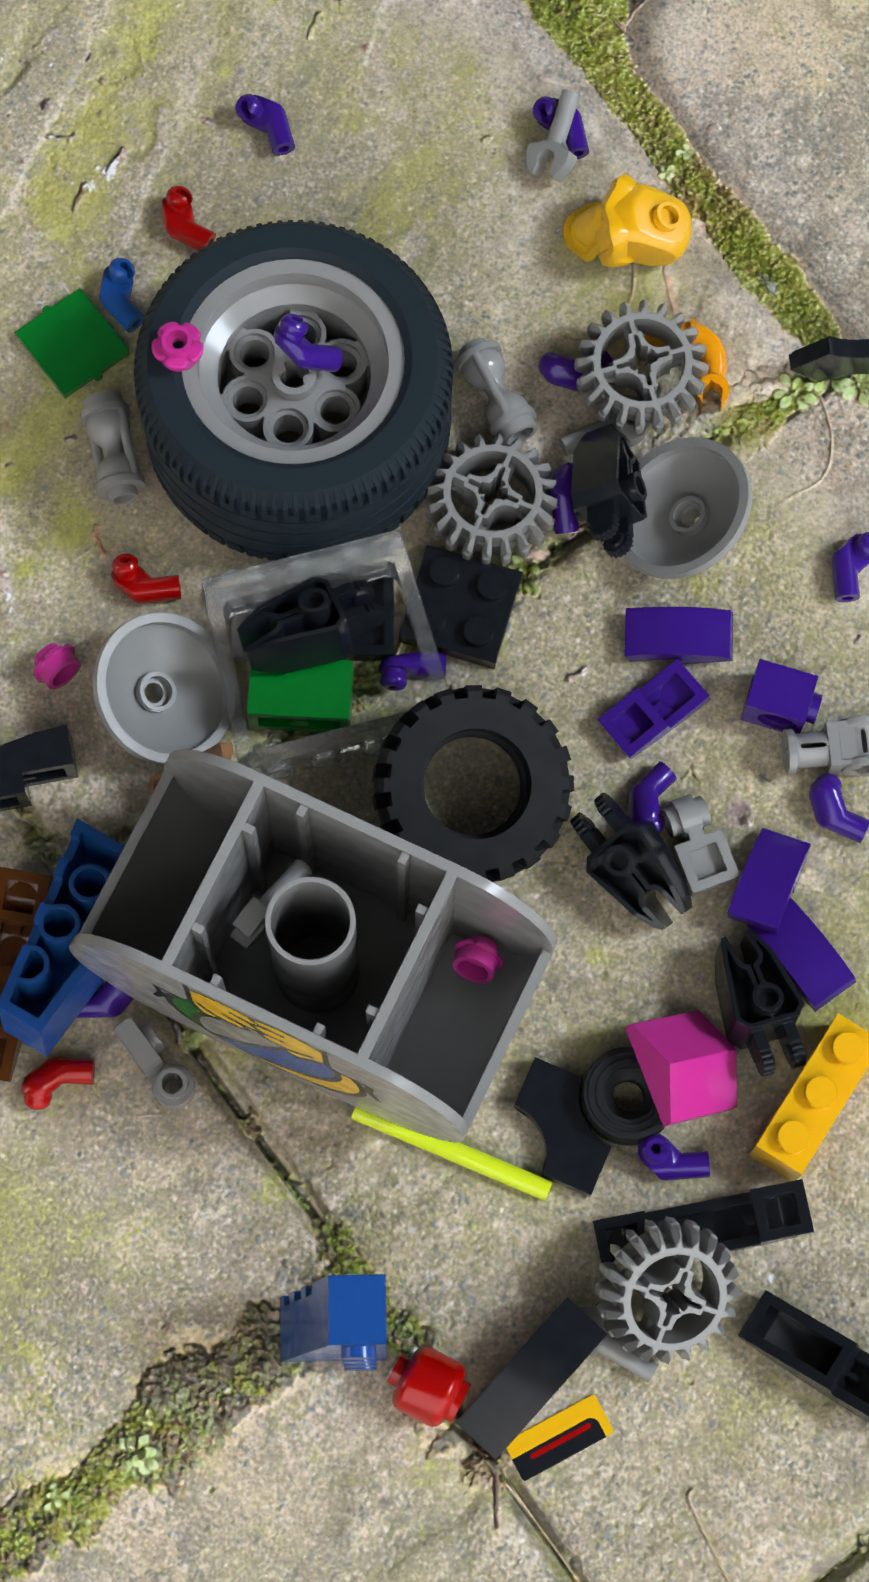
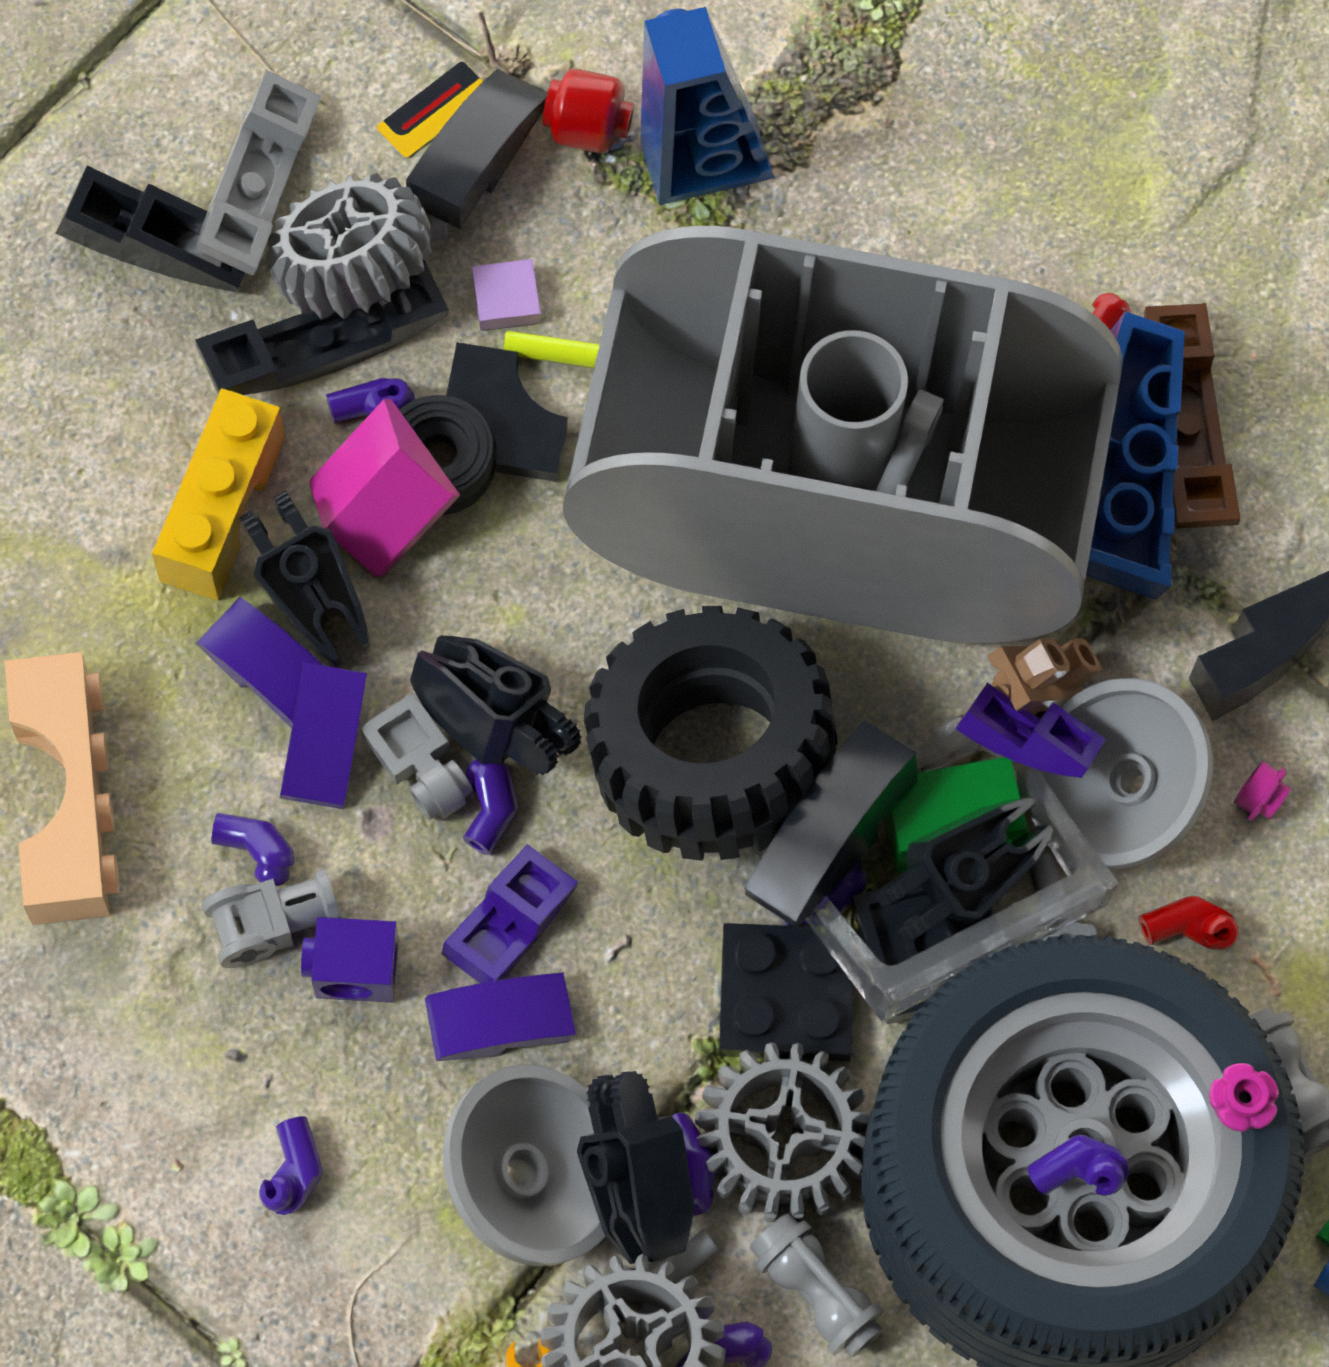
camera: 165 degrees right, 5 degrees down
none -> light grey slope [196,70,321,276]
none -> lavender tile [472,259,541,330]
none -> black slope [745,720,918,929]
none -> dark purple slope [955,682,1106,778]

